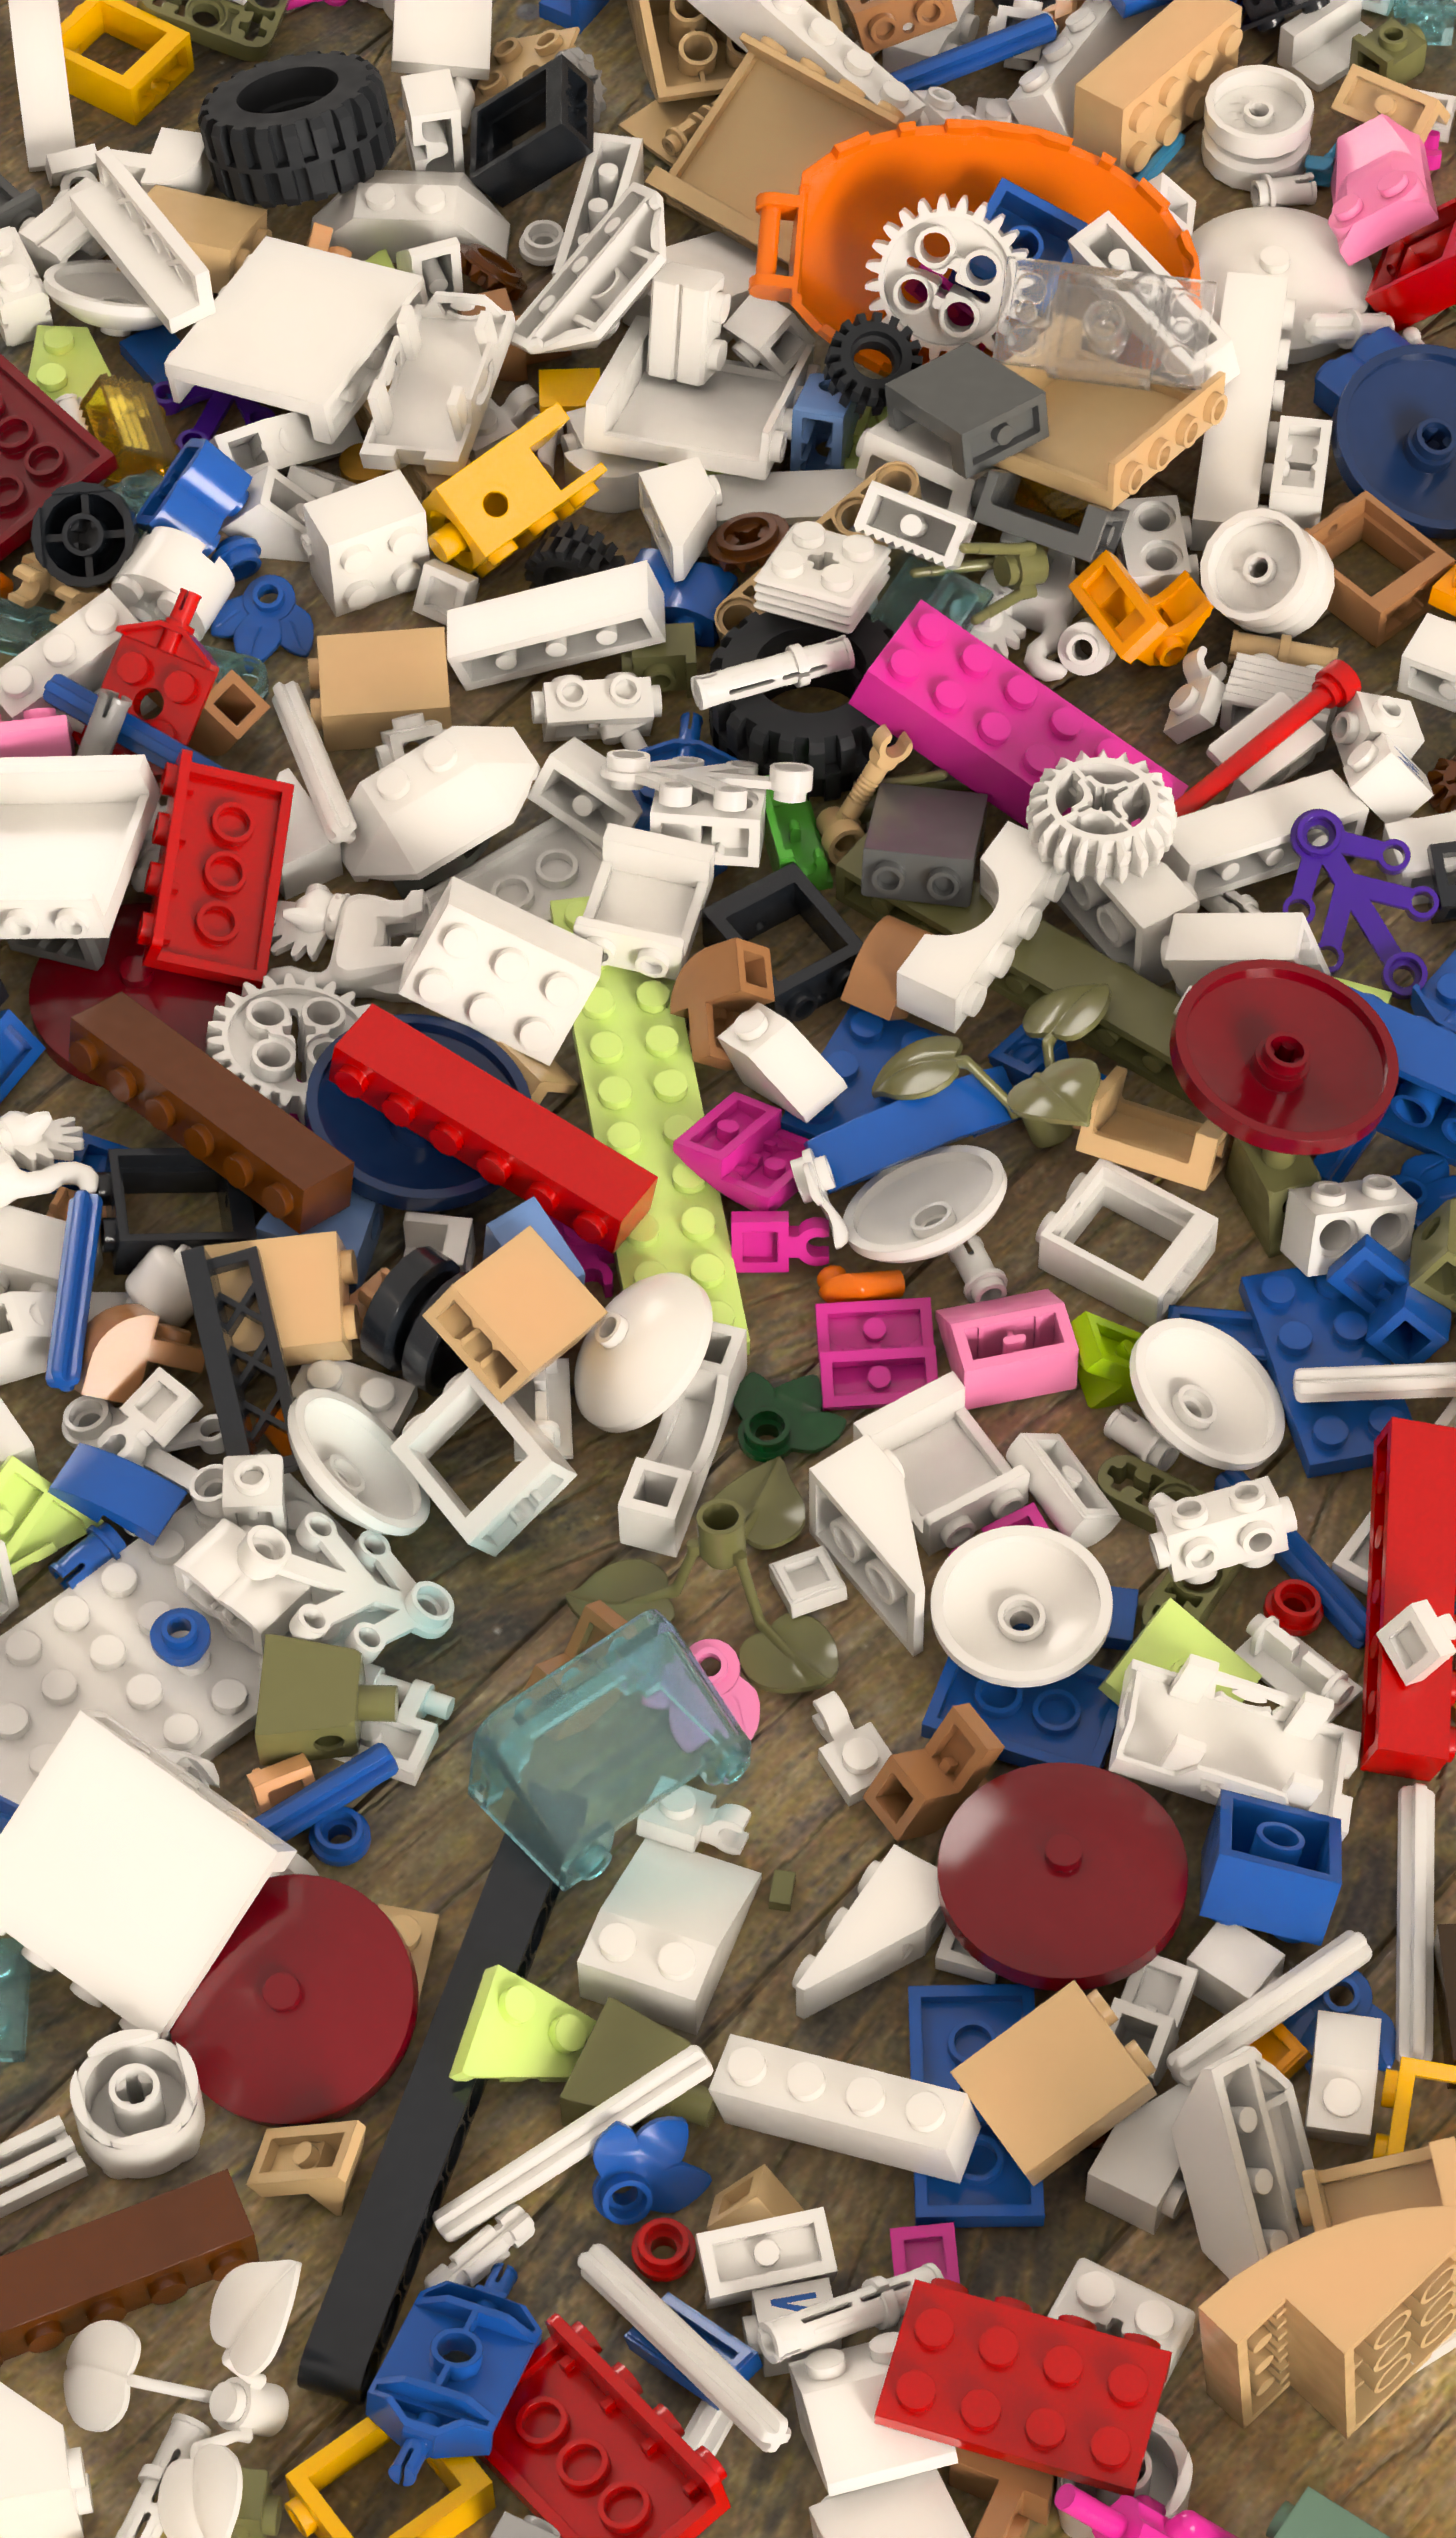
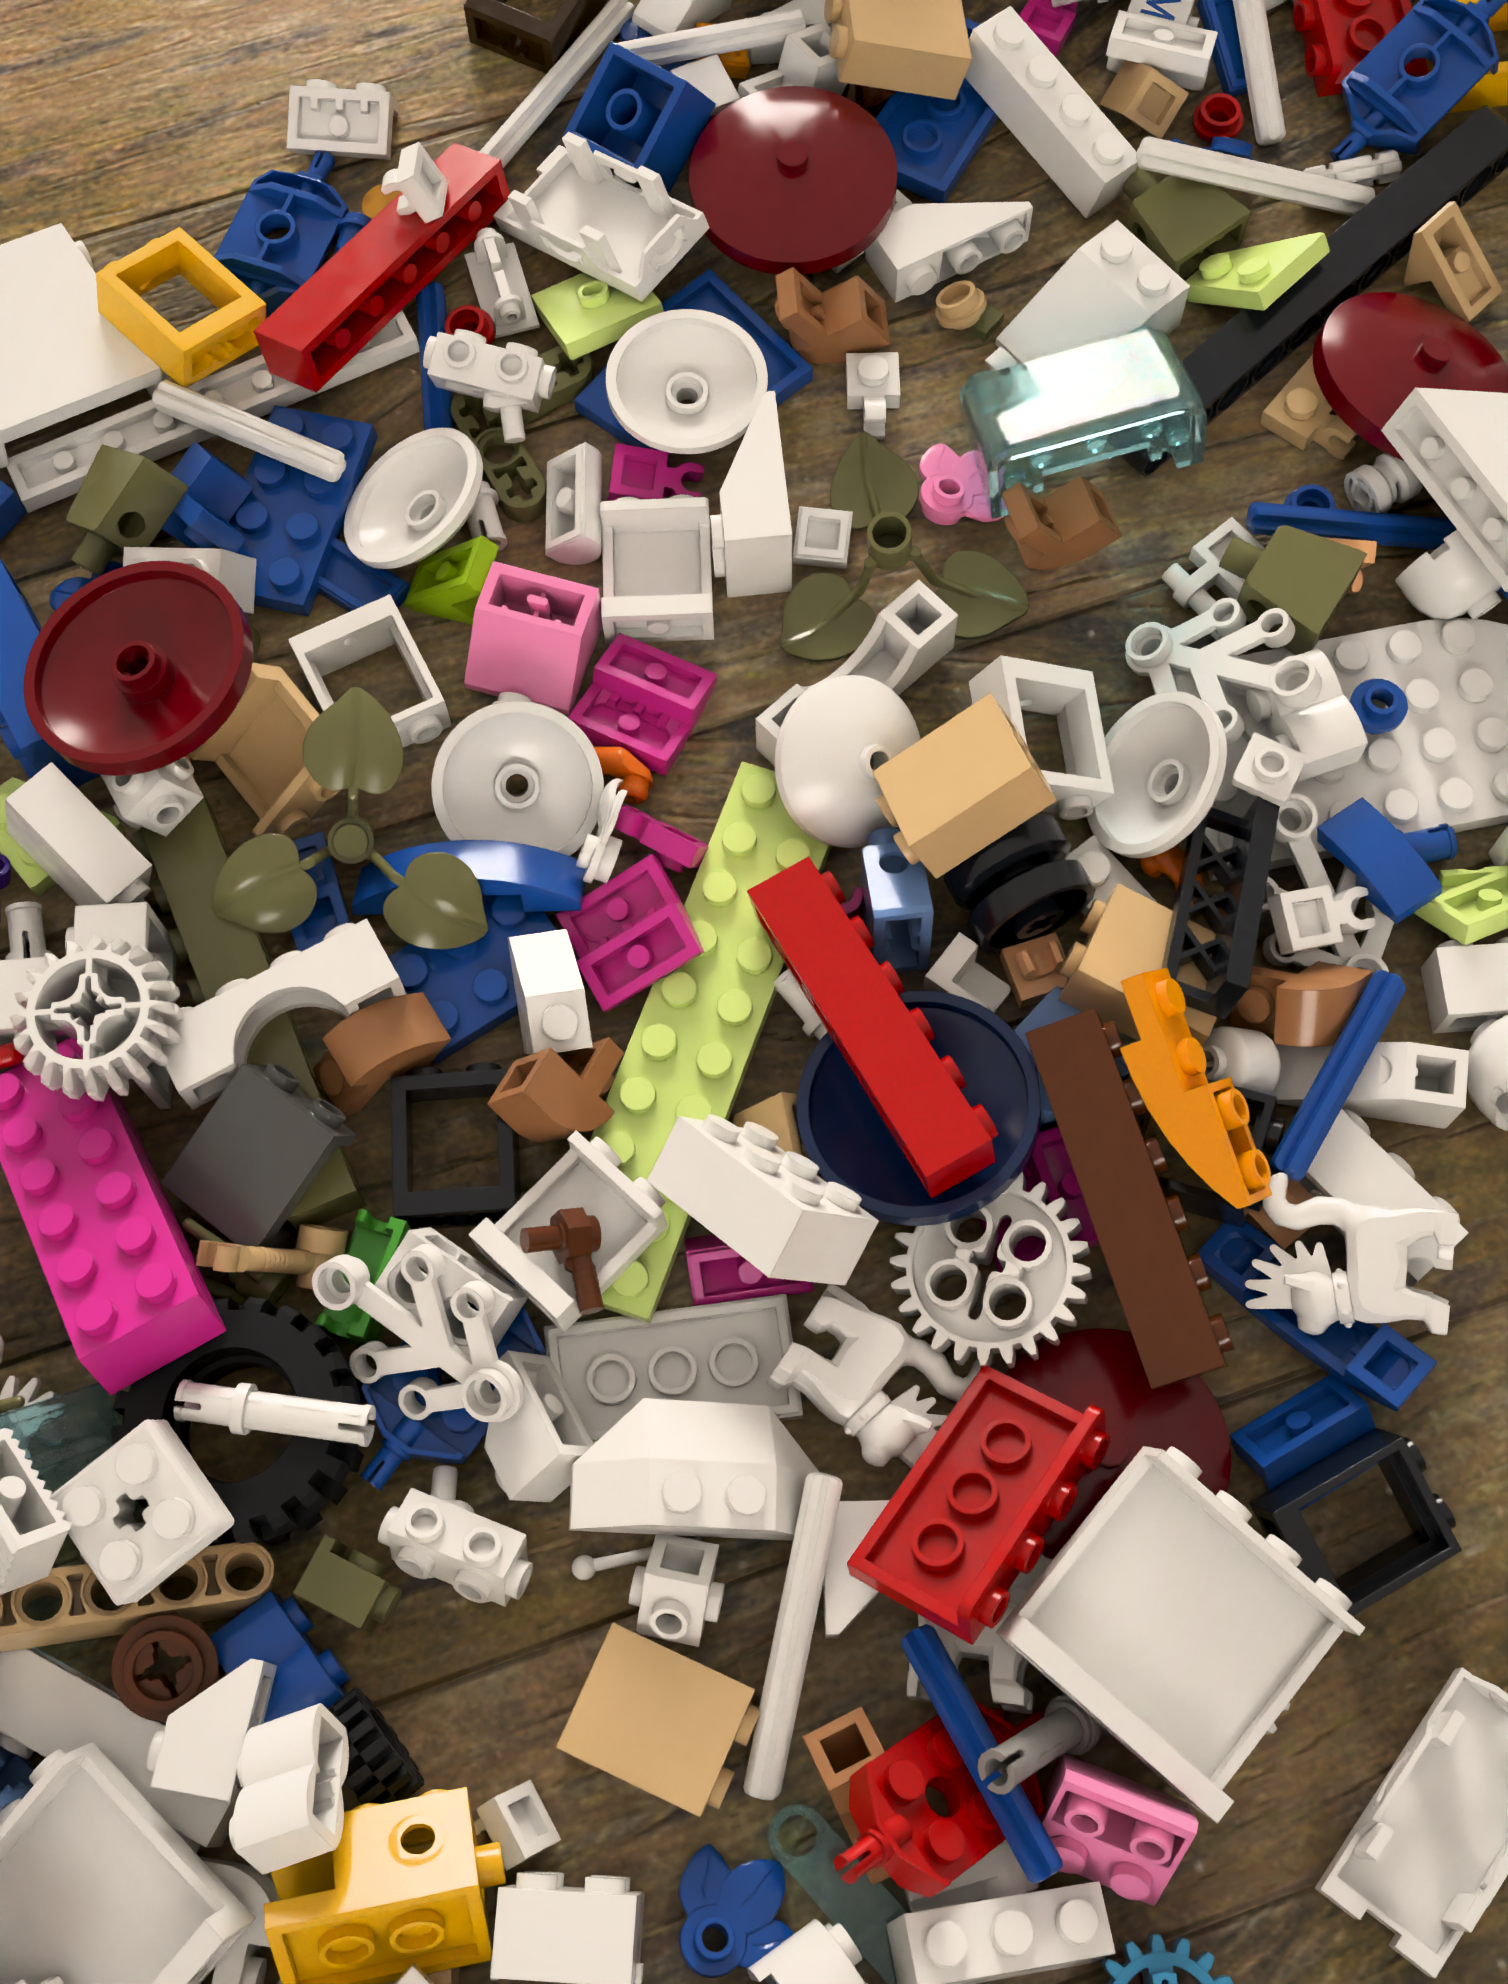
camera: 150 degrees left, 15 degrees up
white brick [447,560,666,691] -> none
dark green plate [734,1372,847,1463] -> none
none -> white brick [229,1703,349,1875]
none -> reddish brown piece [520,1207,604,1314]
none -> tan plate [935,280,987,330]
none -> light orange slope [1120,968,1272,1209]

